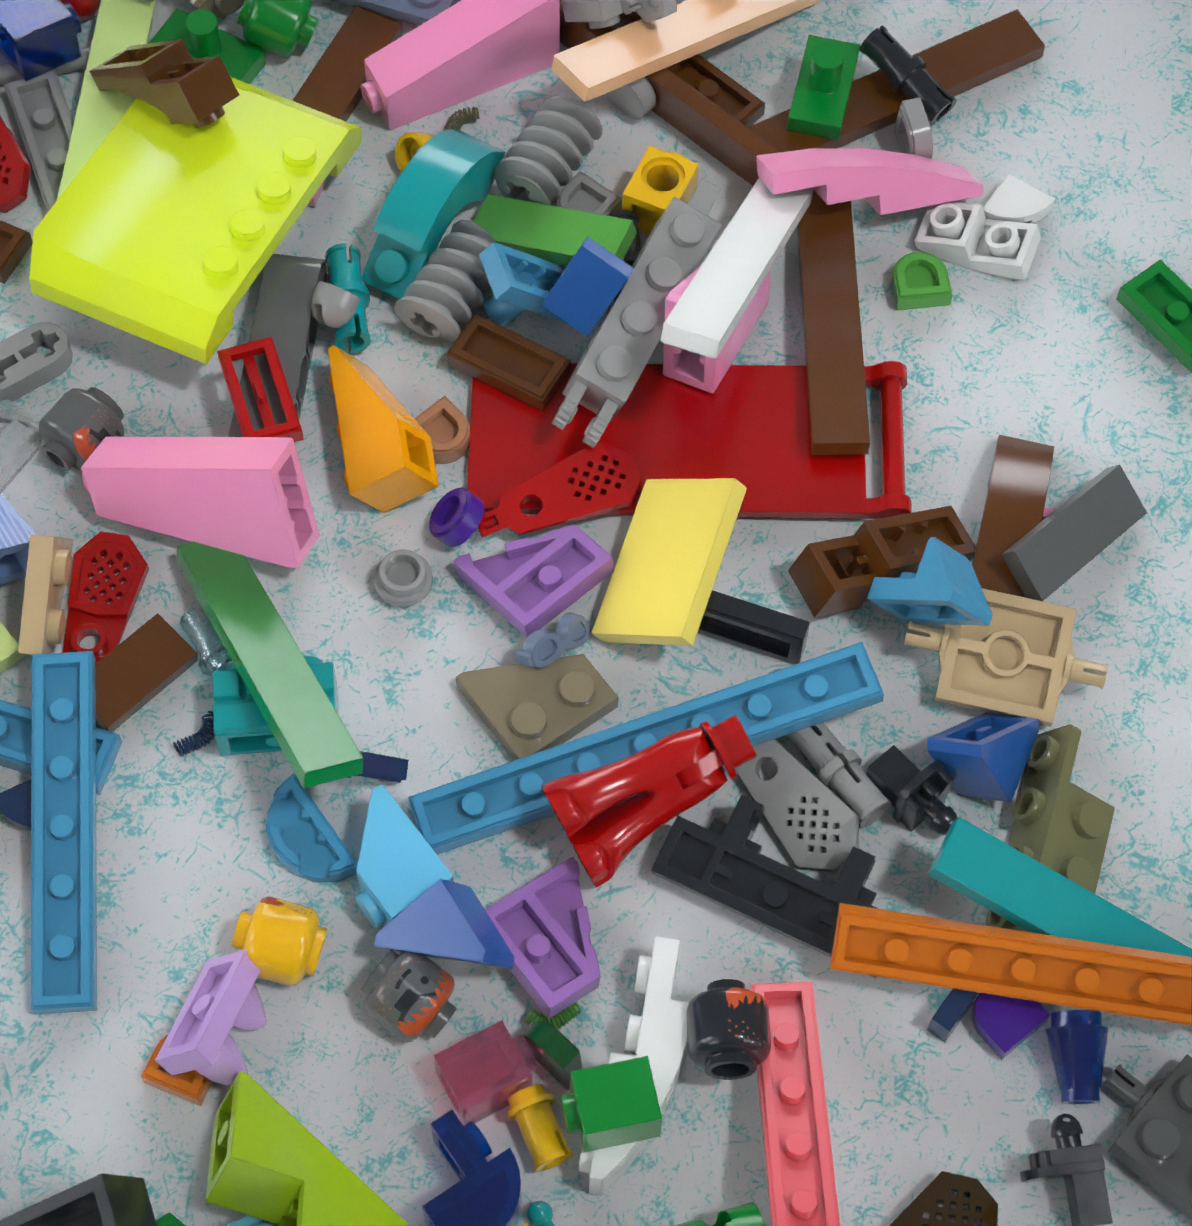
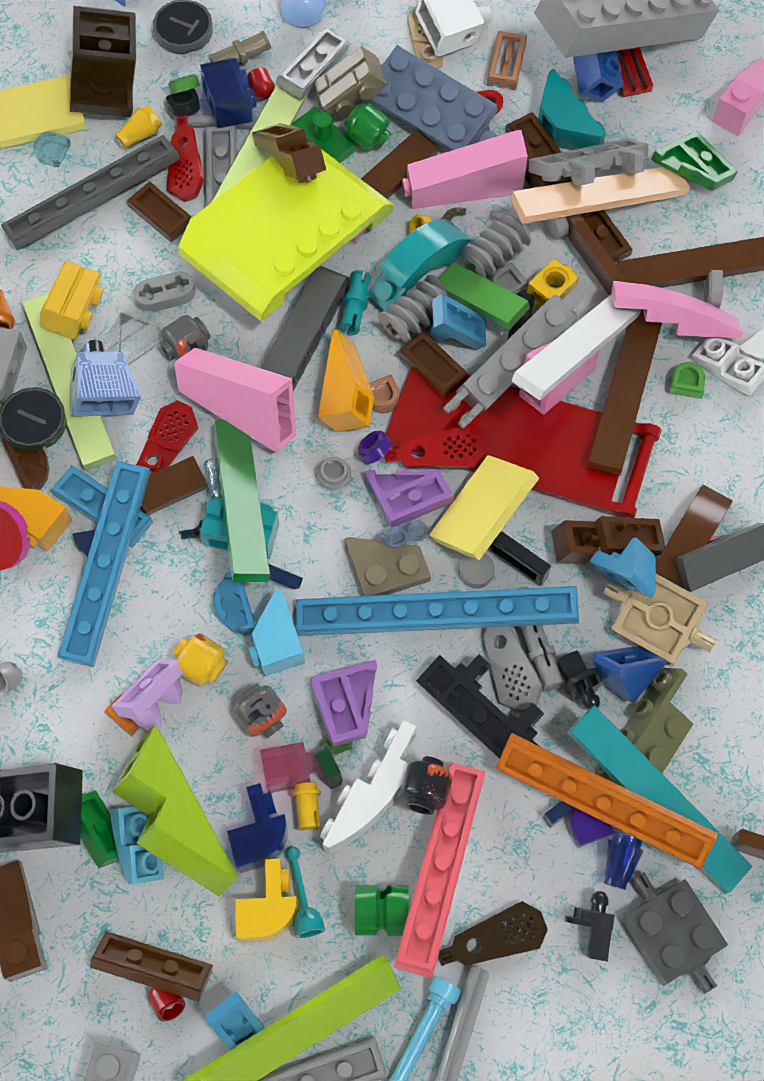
camera: 20 degrees right, 5 degrees up
tan wing [18,534,73,655] -> none
red tile [217,336,304,443] -> none
light grey hinge [311,281,360,328] -> none
slope [374,879,515,969] -> none
blue slope [541,236,634,337] -> none
red piece [541,715,757,888] -> none
green brick [560,1056,662,1152] -> none
green tile [787,35,860,141] -> none
black pin [859,25,957,125] -> none
none -> light grey tile [460,553,495,588]

